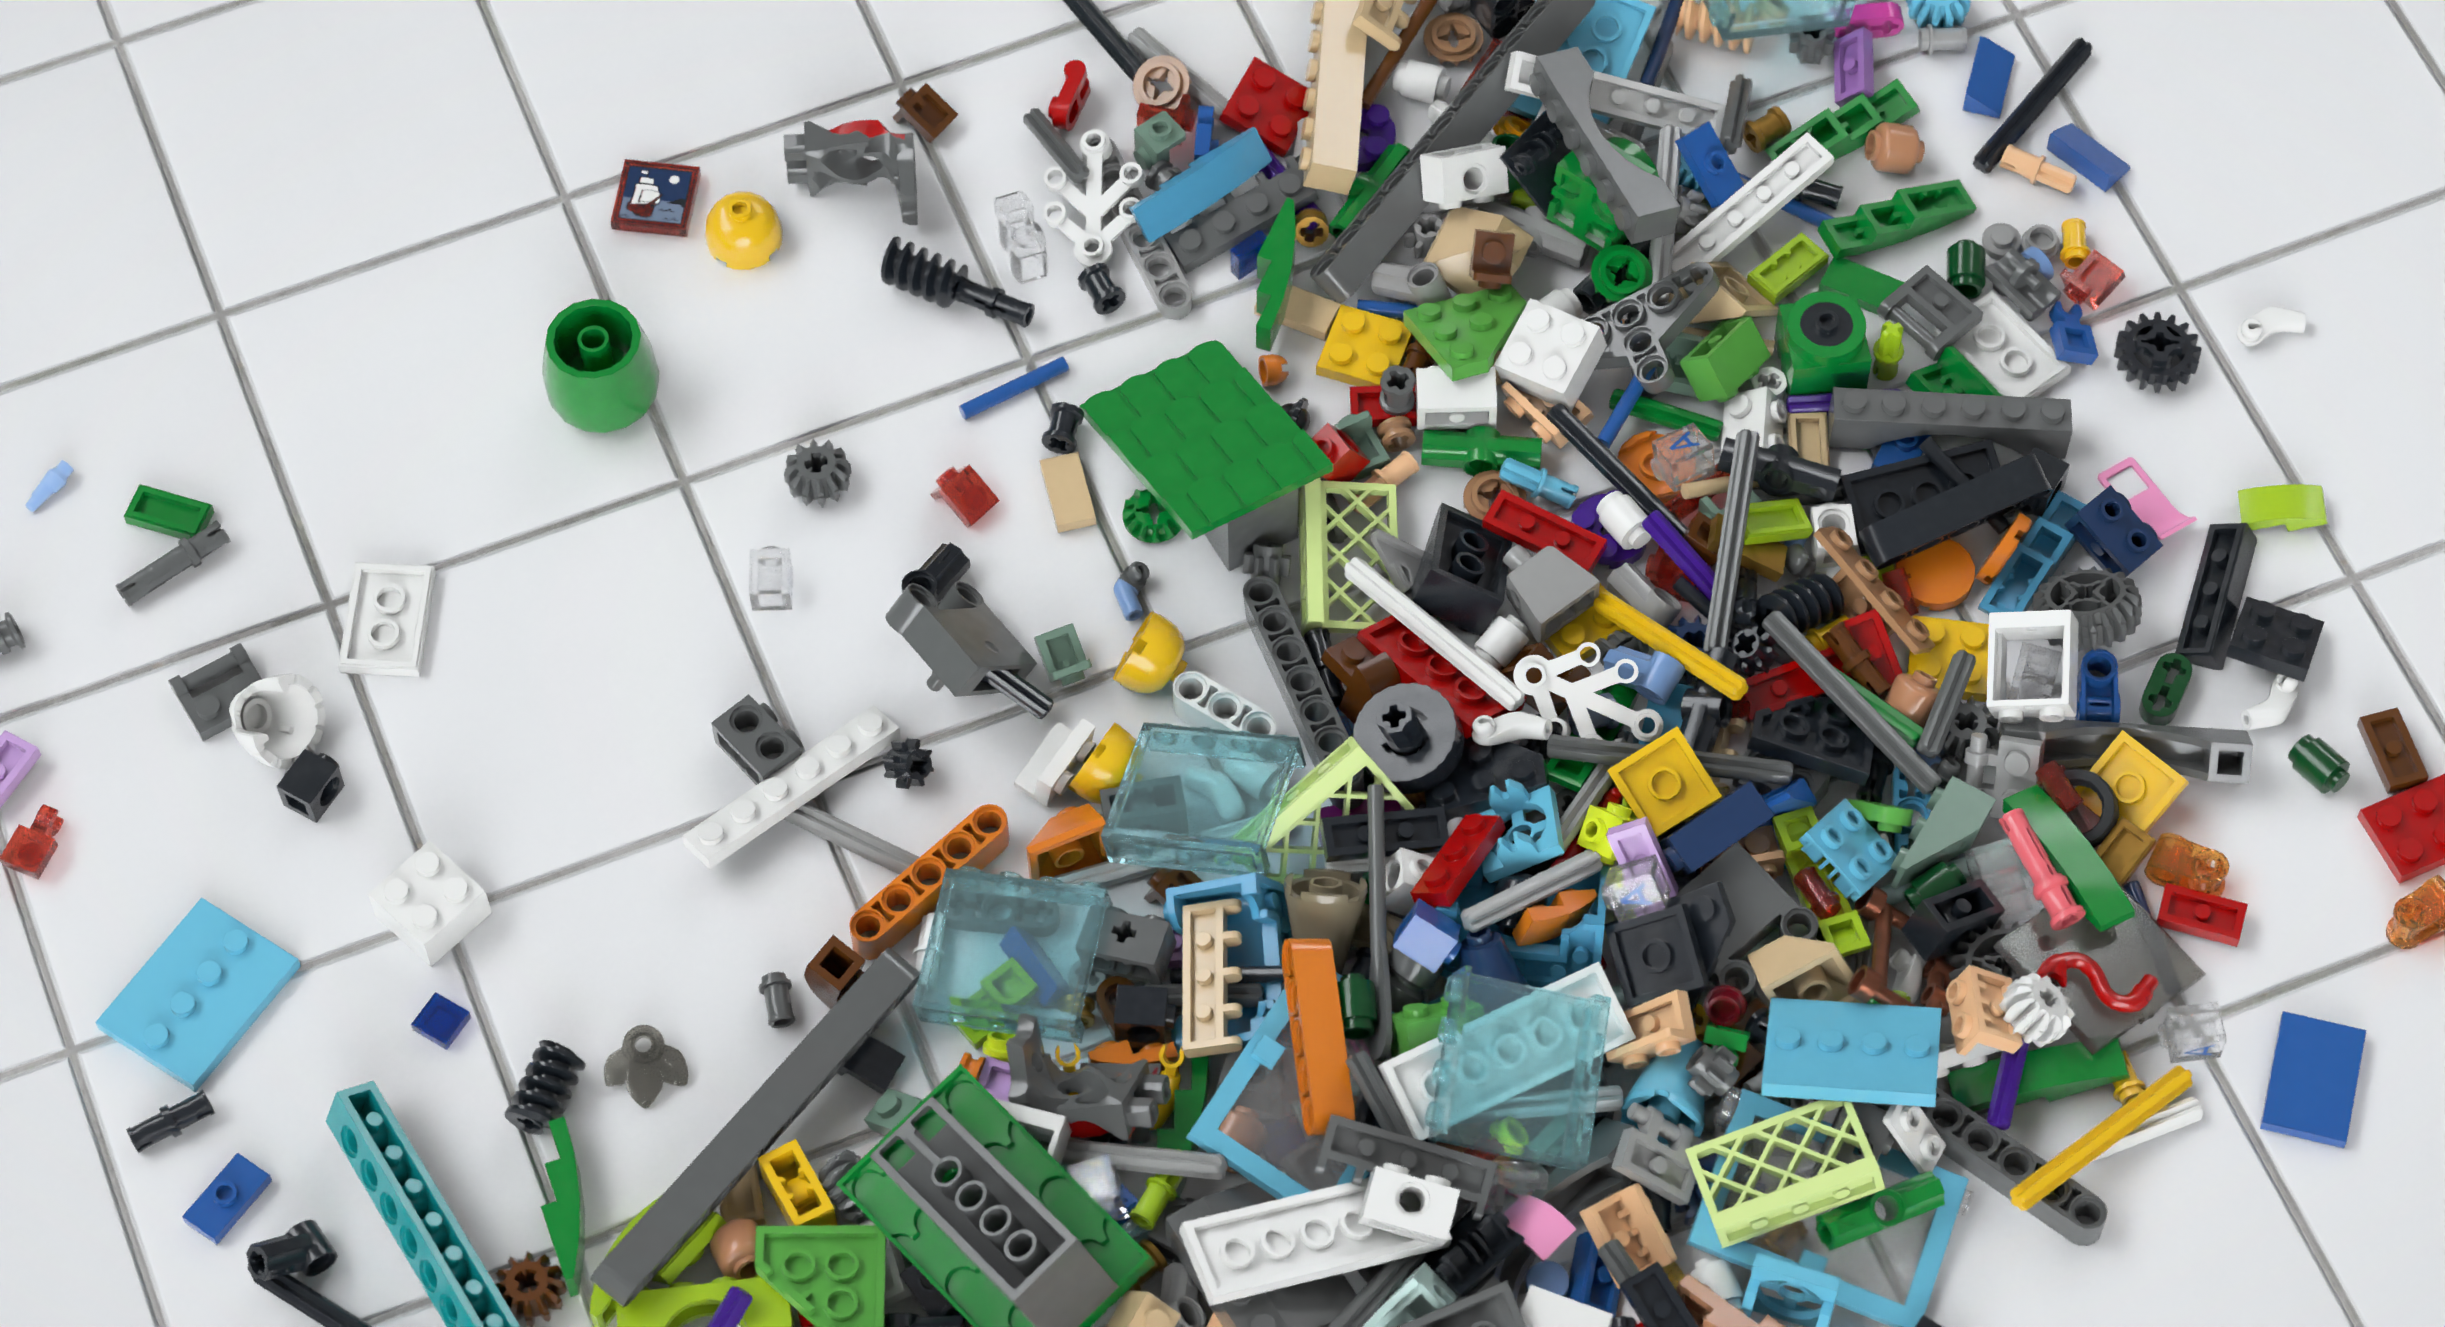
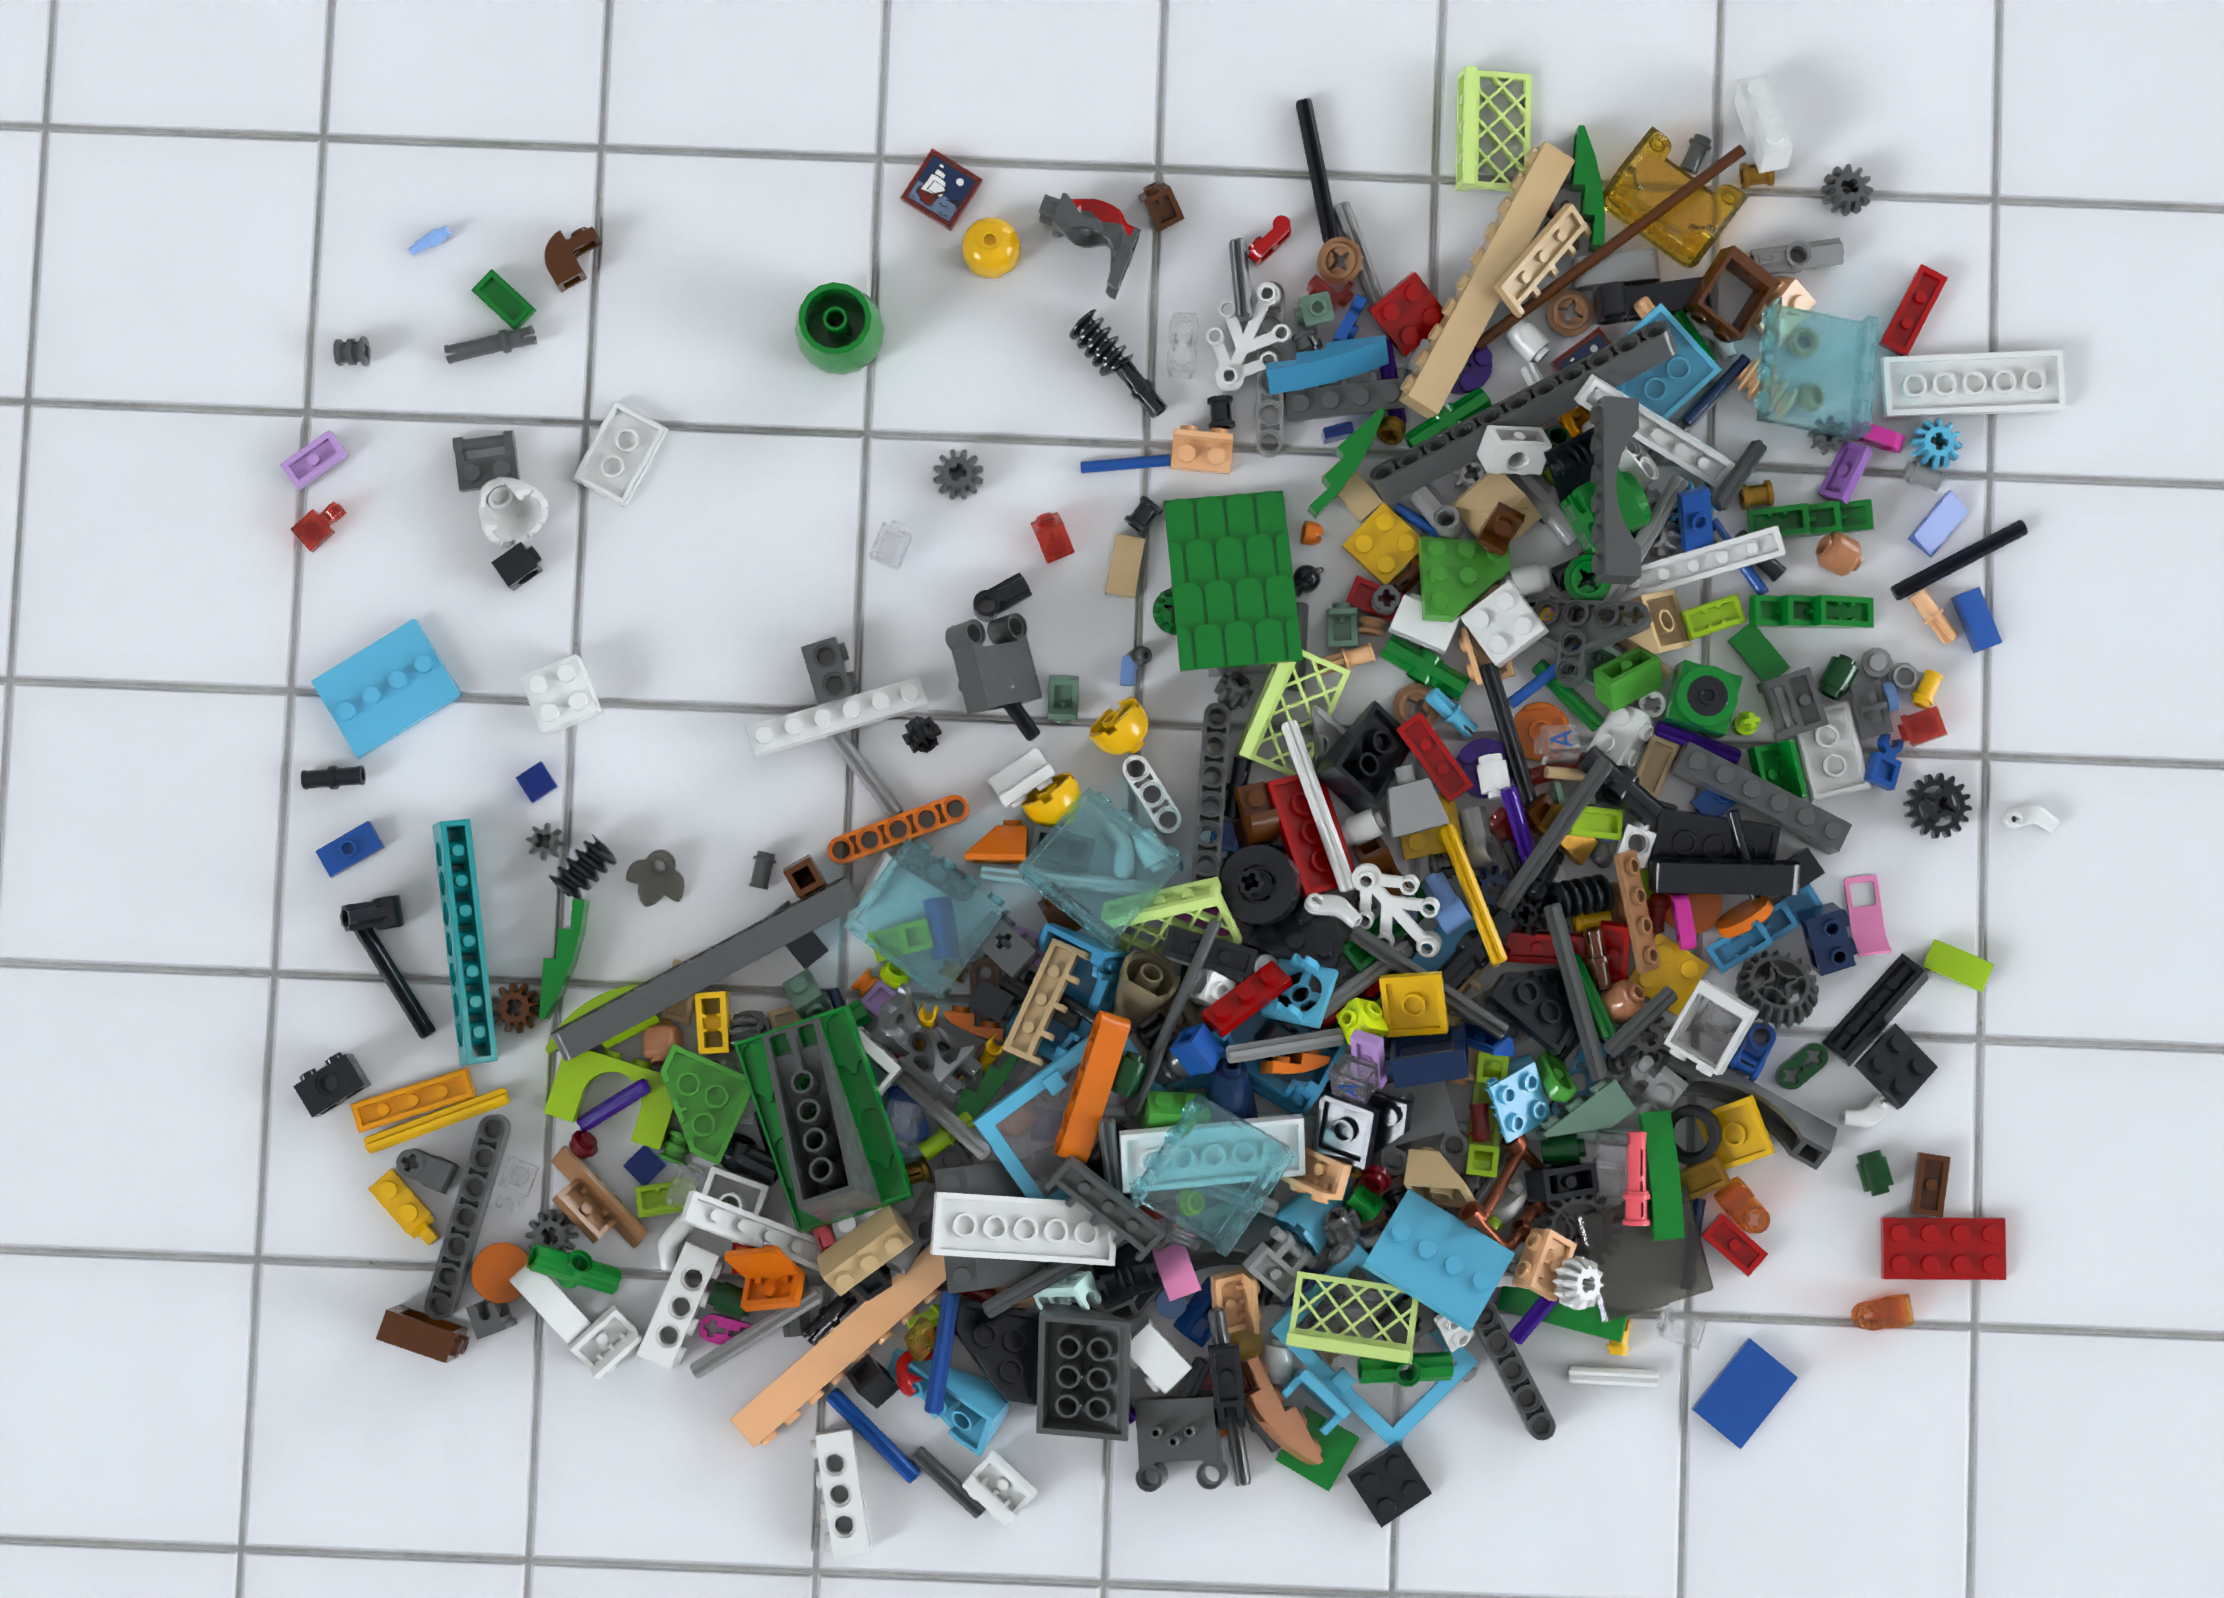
camera: 25 degrees right, 25 degrees up
red brick [1311,422,1371,482] -> none
white brick [1358,1163,1460,1247] -> none
yellow axle [2010,1066,2193,1211] -> none
clear red pin [2035,760,2084,814] -> none
red animal [2036,951,2159,1013] -> none
none -> dark grey gear [526,823,566,861]
none -> reddish brown brick [545,226,603,292]
none -> light nougat bracket [1170,425,1234,475]
none -> dark pink beam [1670,893,1697,951]

